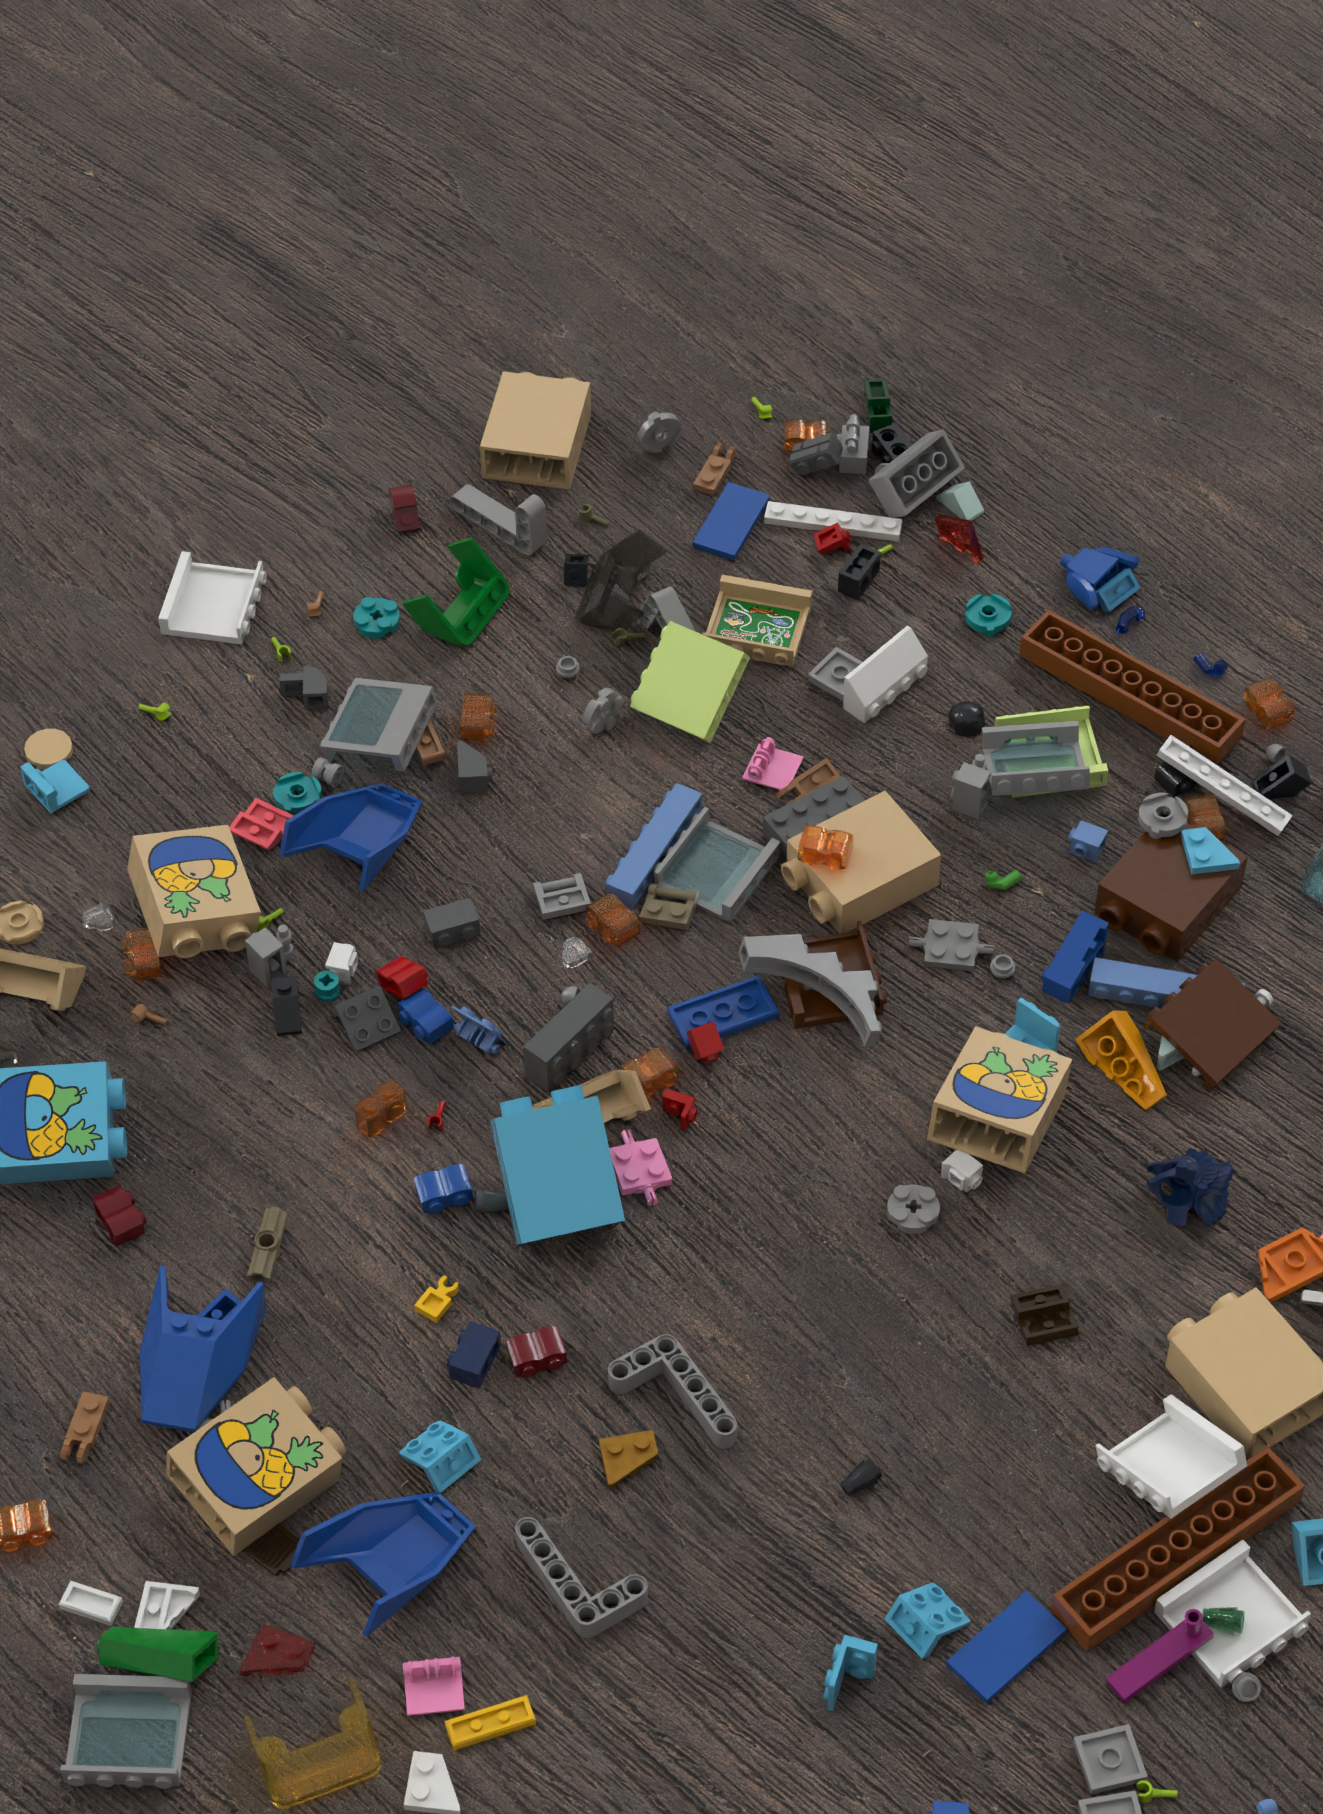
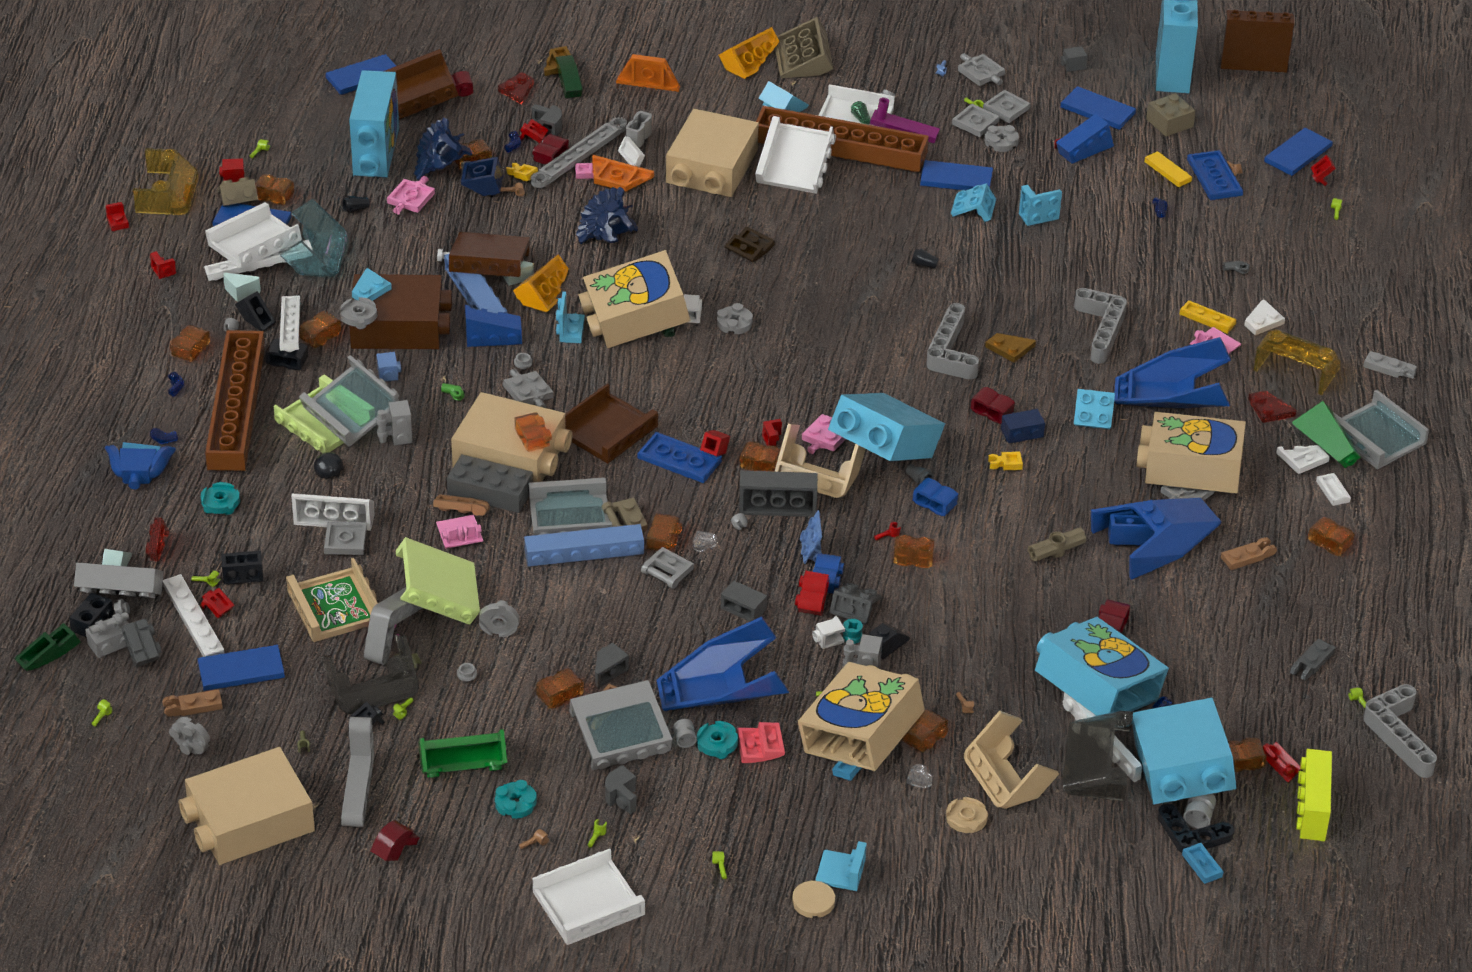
camera: 130 degrees left, 10 degrees down
light grey arch [738,934,882,1047] -> none
clear orange brick [783,419,829,454] -> none
none -> lime hand [393,698,414,720]
none -> light grey plate [984,125,1019,152]

